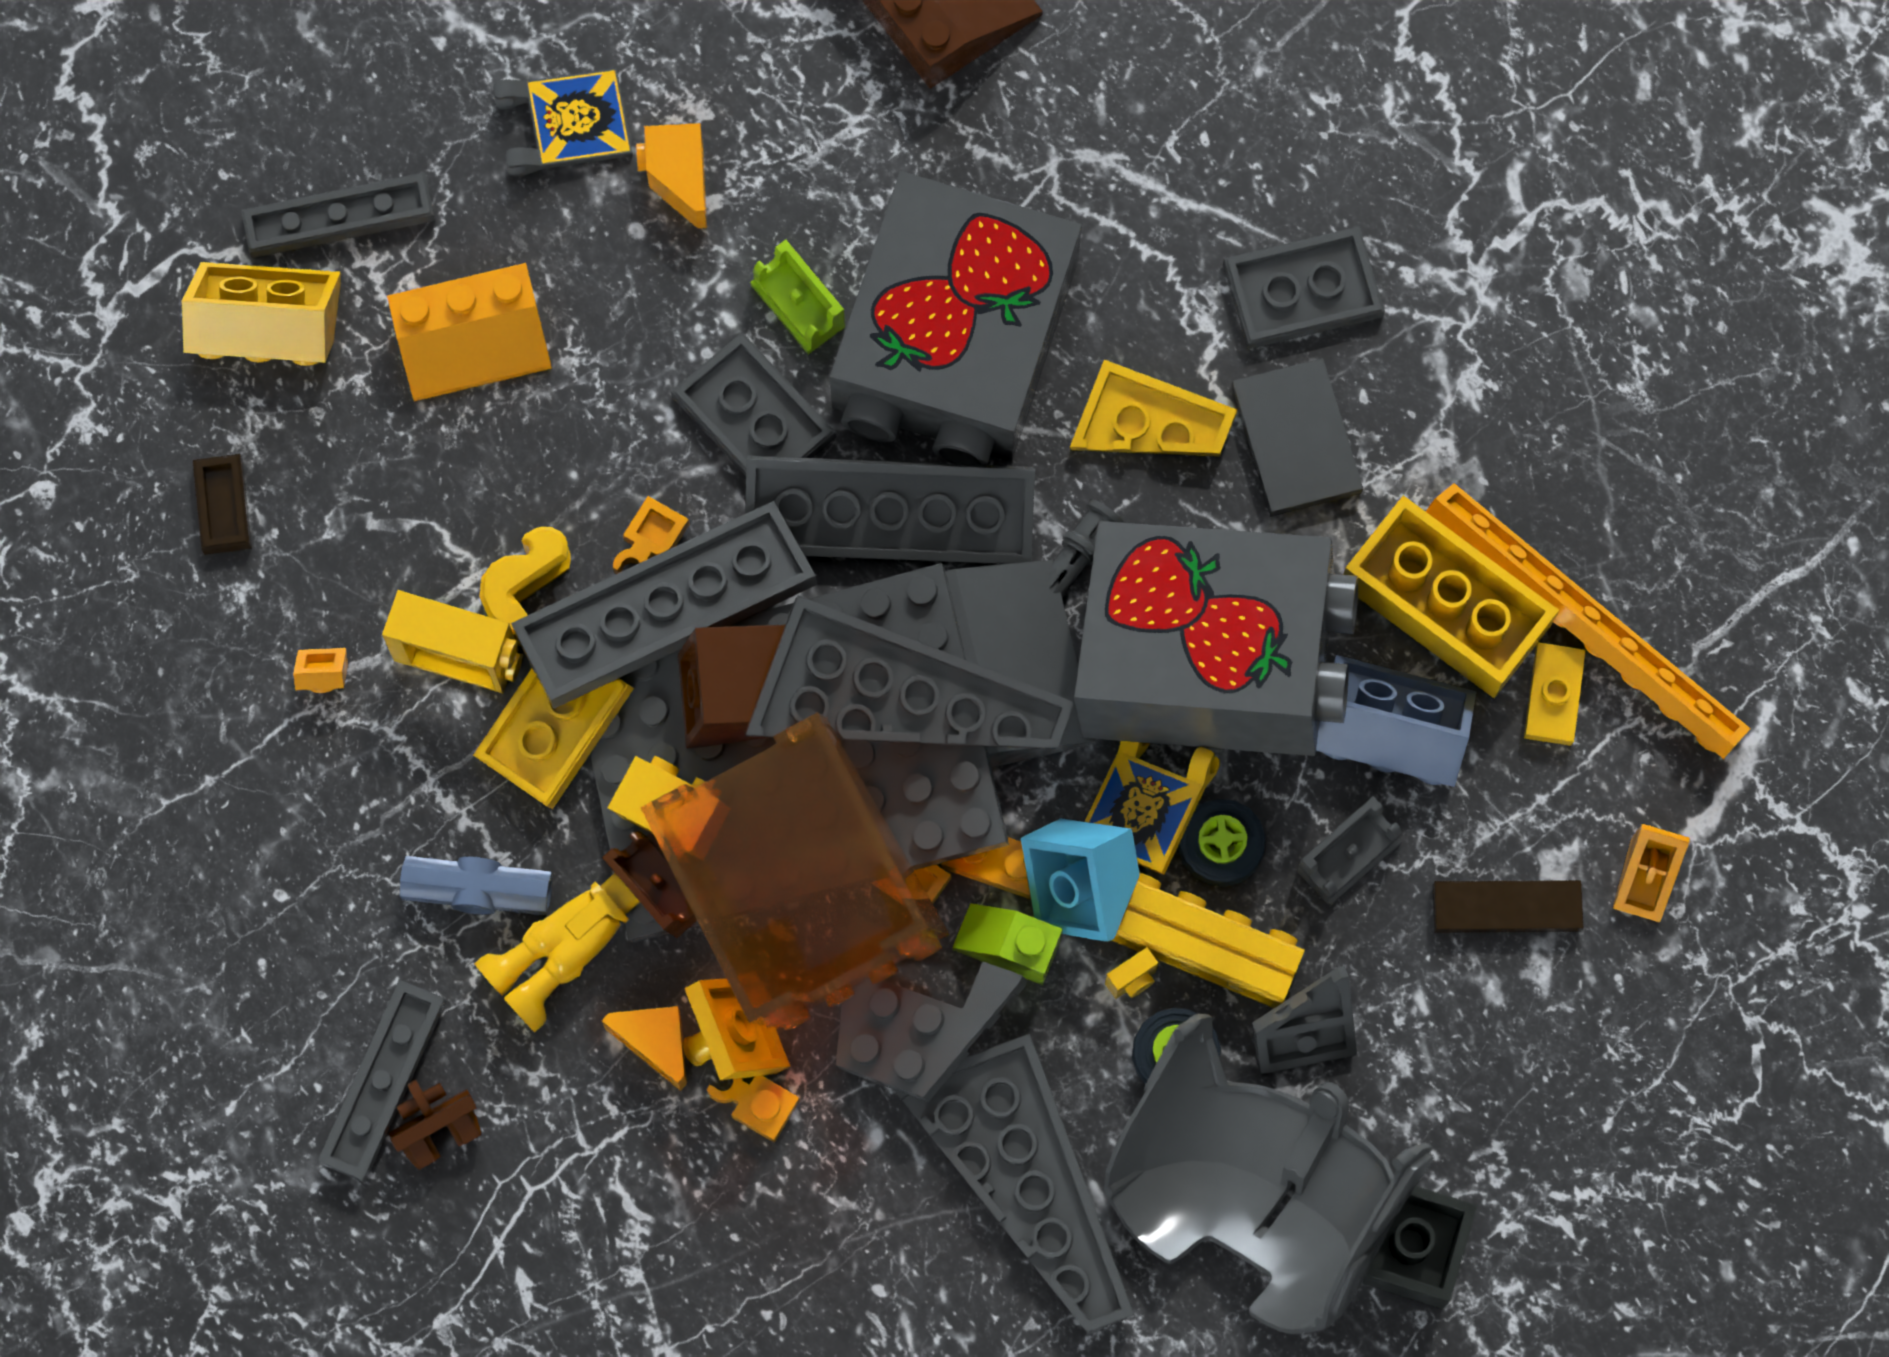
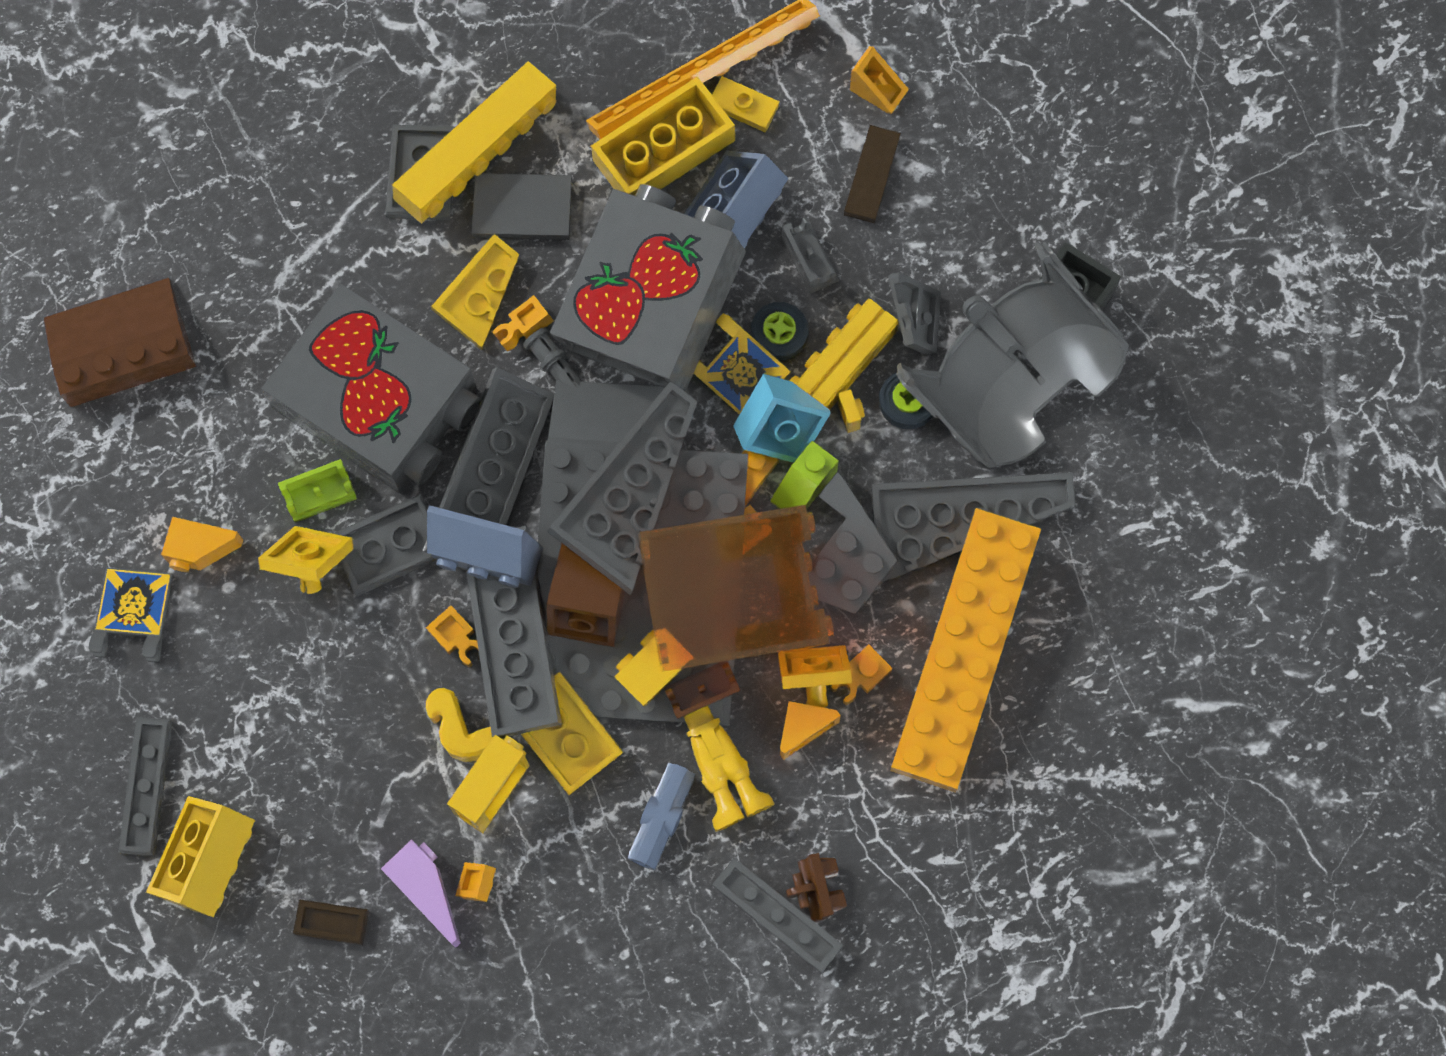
camera: 70 degrees left, 0 degrees up
light orange slope [387,263,552,402] -> none
none -> yellow tile [258,526,354,594]
none -> lavender slope [381,840,461,948]
none -> yellow brick [392,61,556,224]
none -> sand blue slope [427,505,543,588]
none -> light orange plate [493,295,554,351]
none -> light orange brick [890,508,1041,793]

